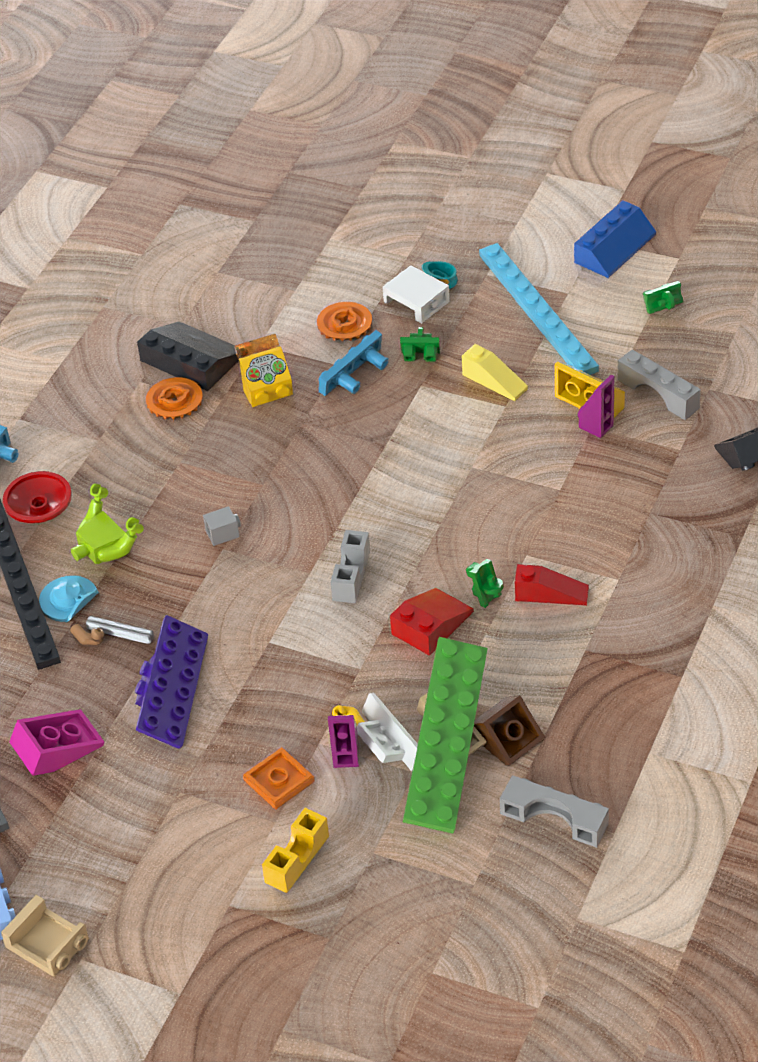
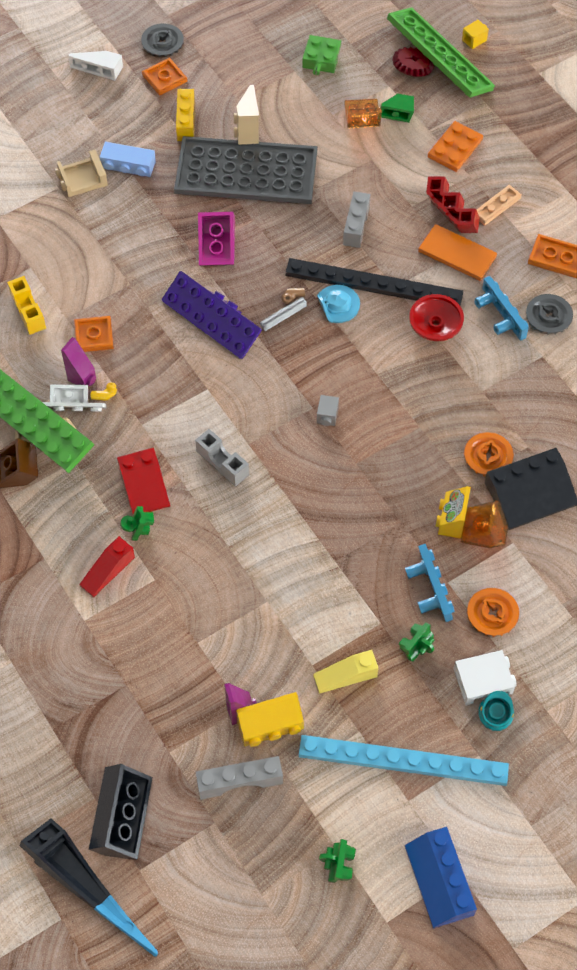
camera: 120 degrees right, 15 degrees up
lime torso [71,483,144,564] -> none

